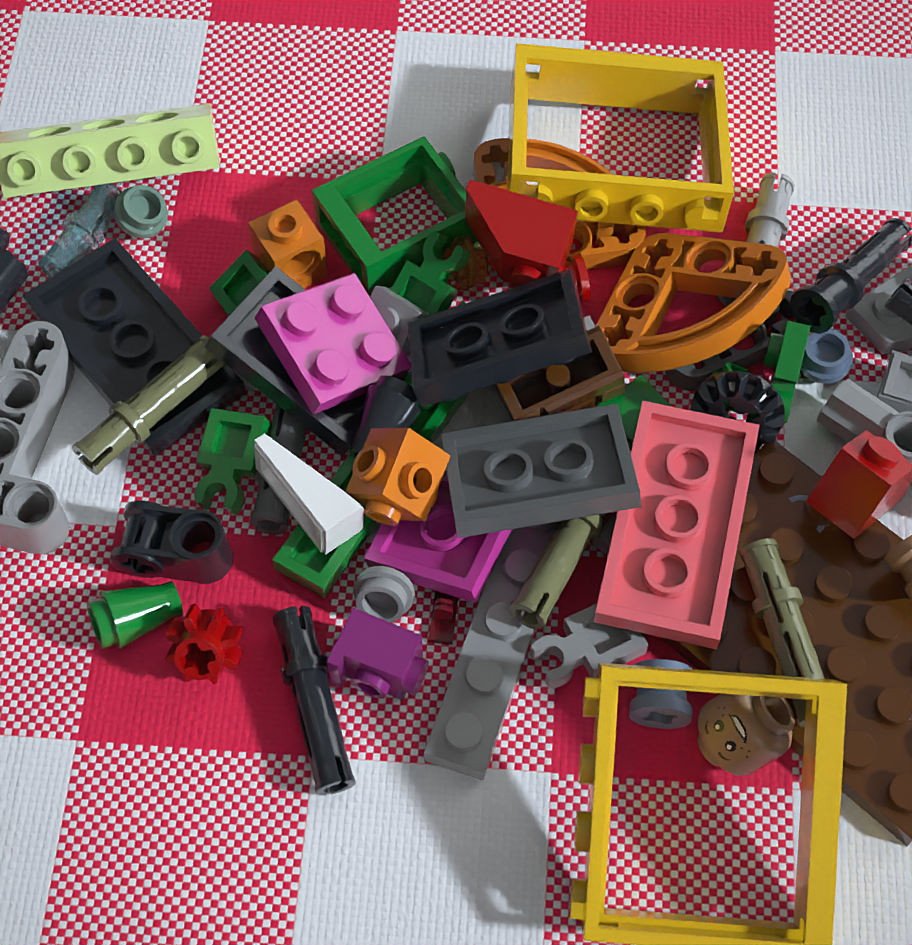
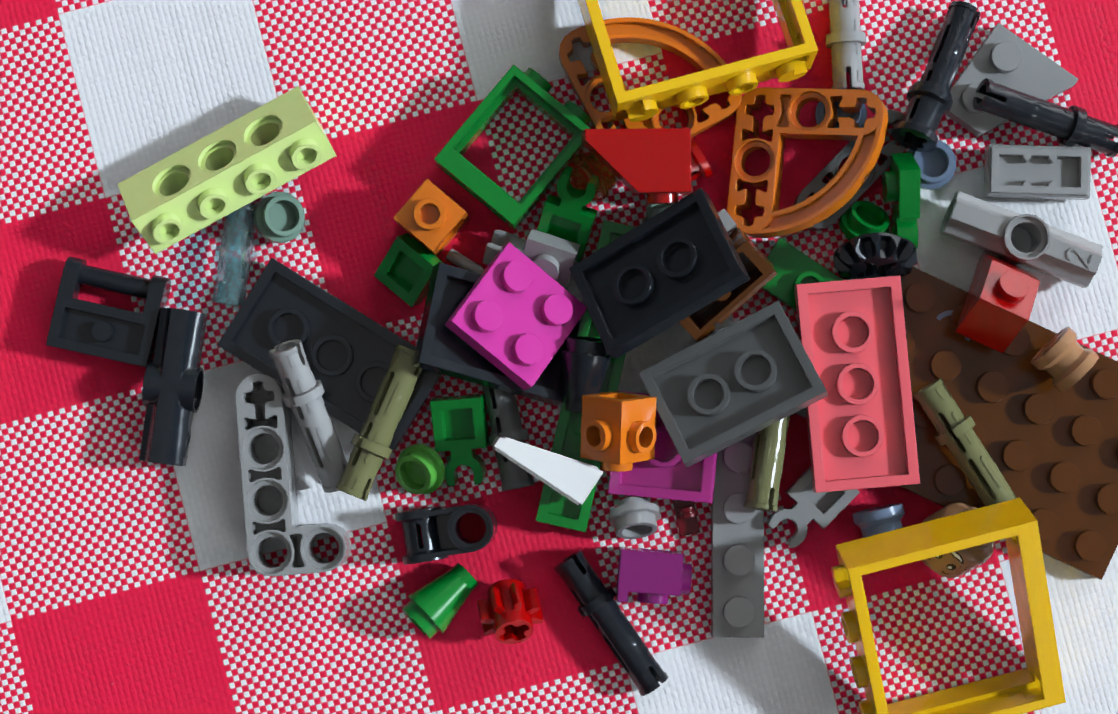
camera: 20 degrees left, 25 degrees up
none -> light grey pin [269,339,347,493]
none -> bright green plate [395,444,446,494]

